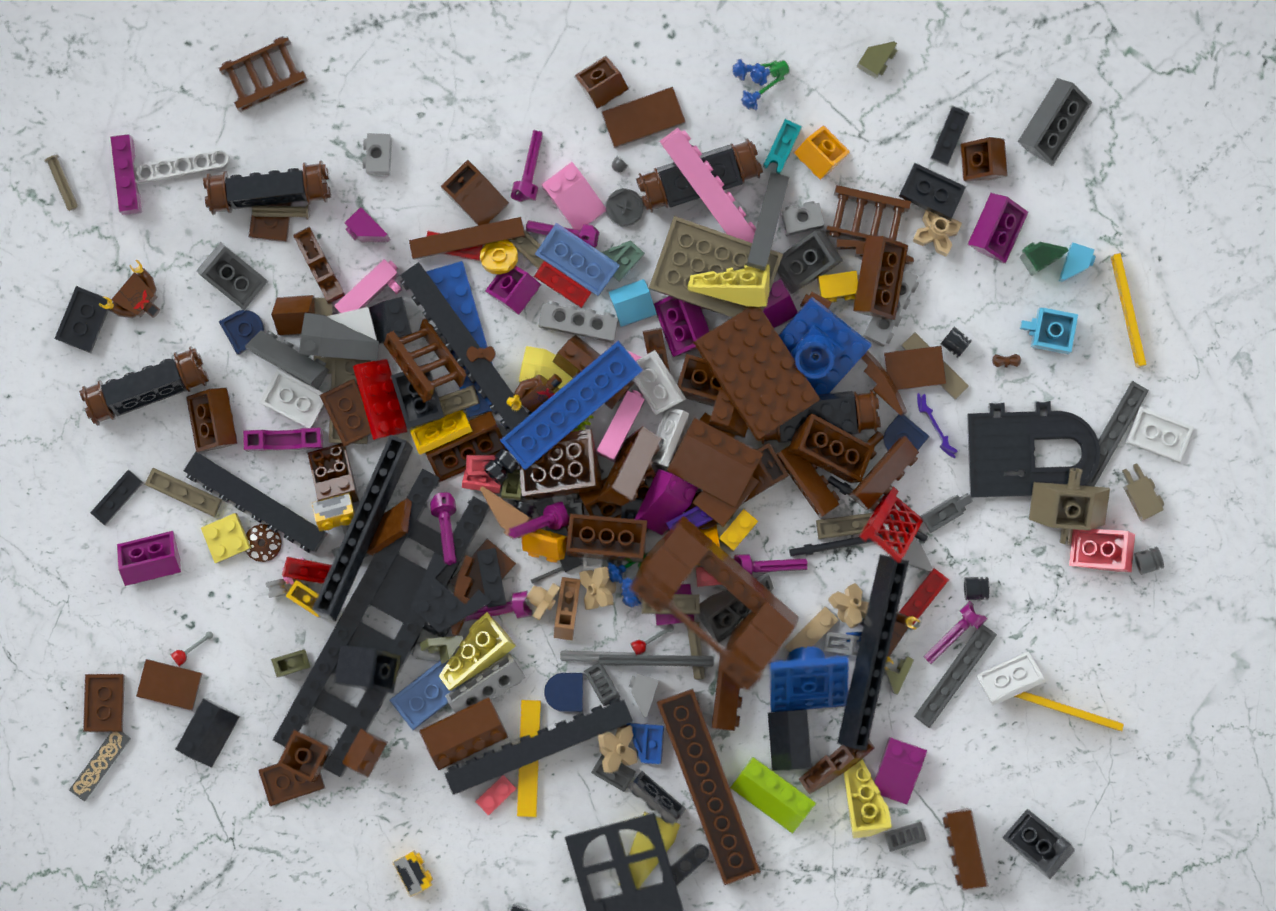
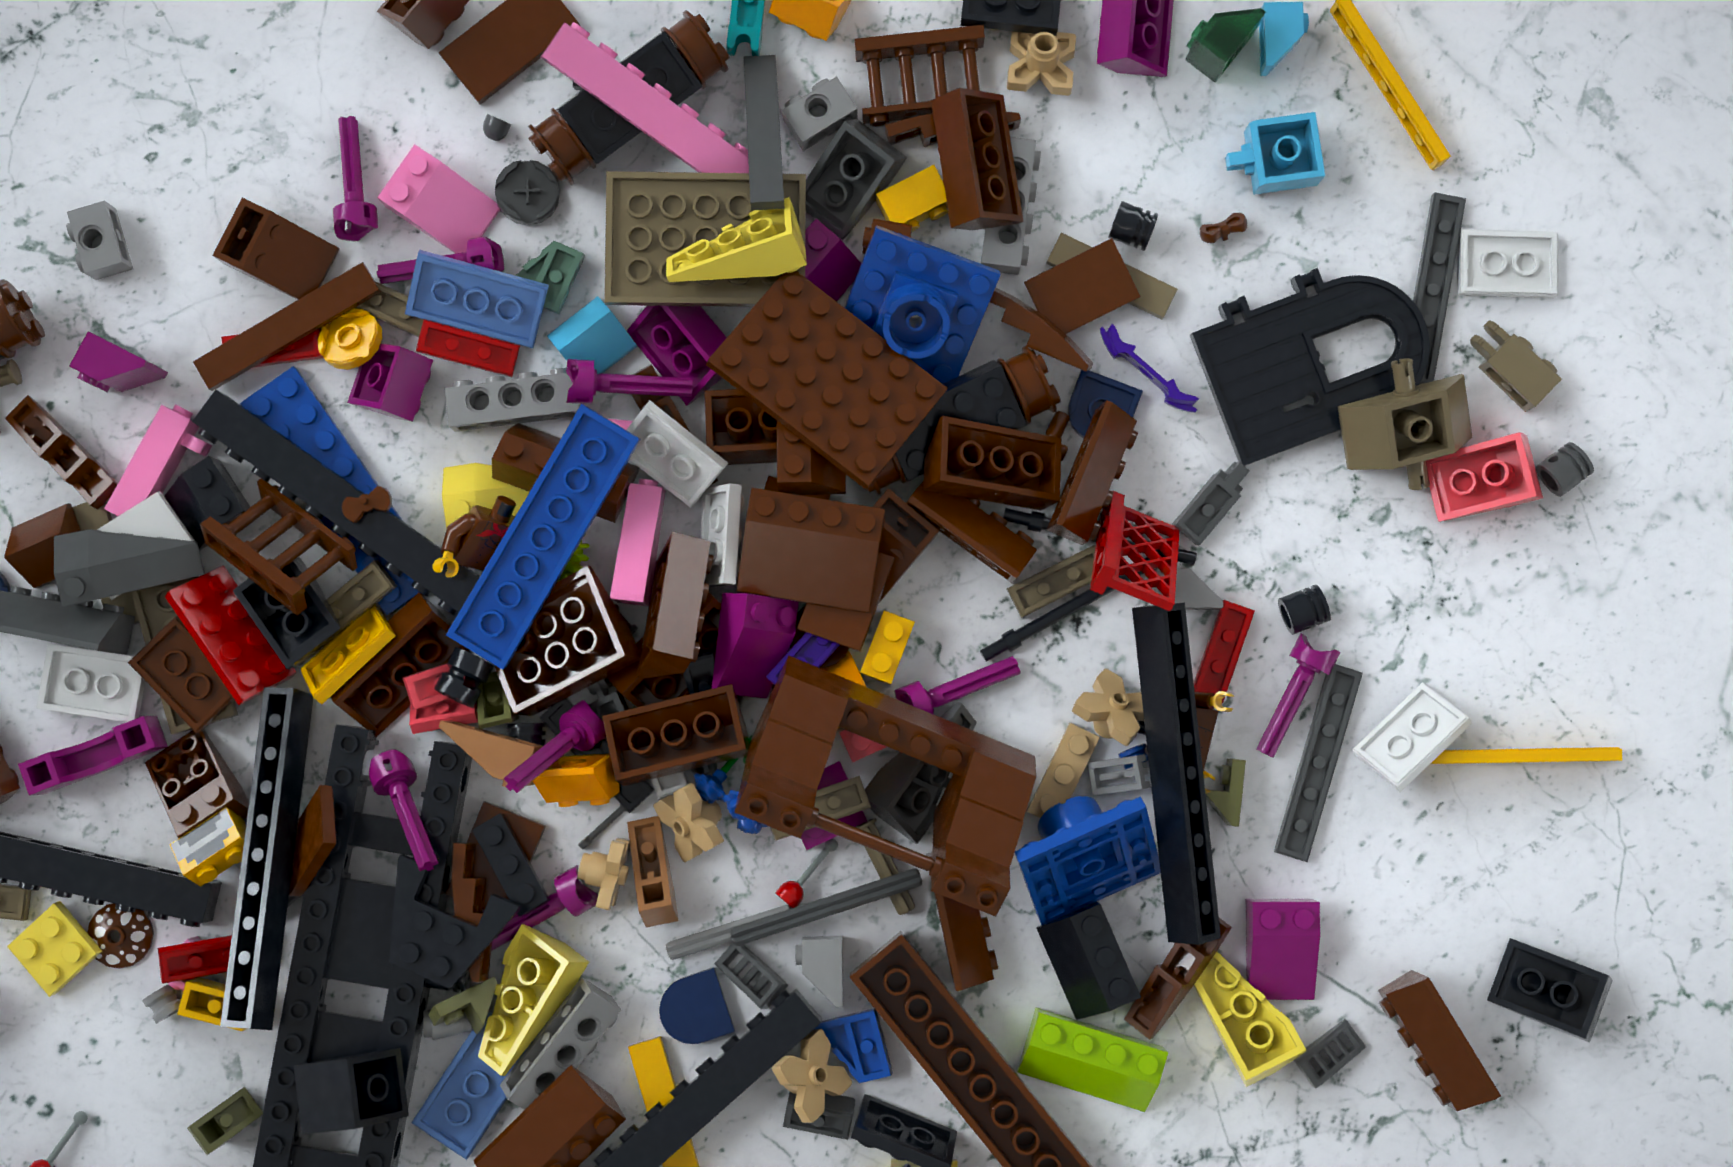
camera: 20 degrees left, 0 degrees up
none -> magenta piece [566,359,693,404]

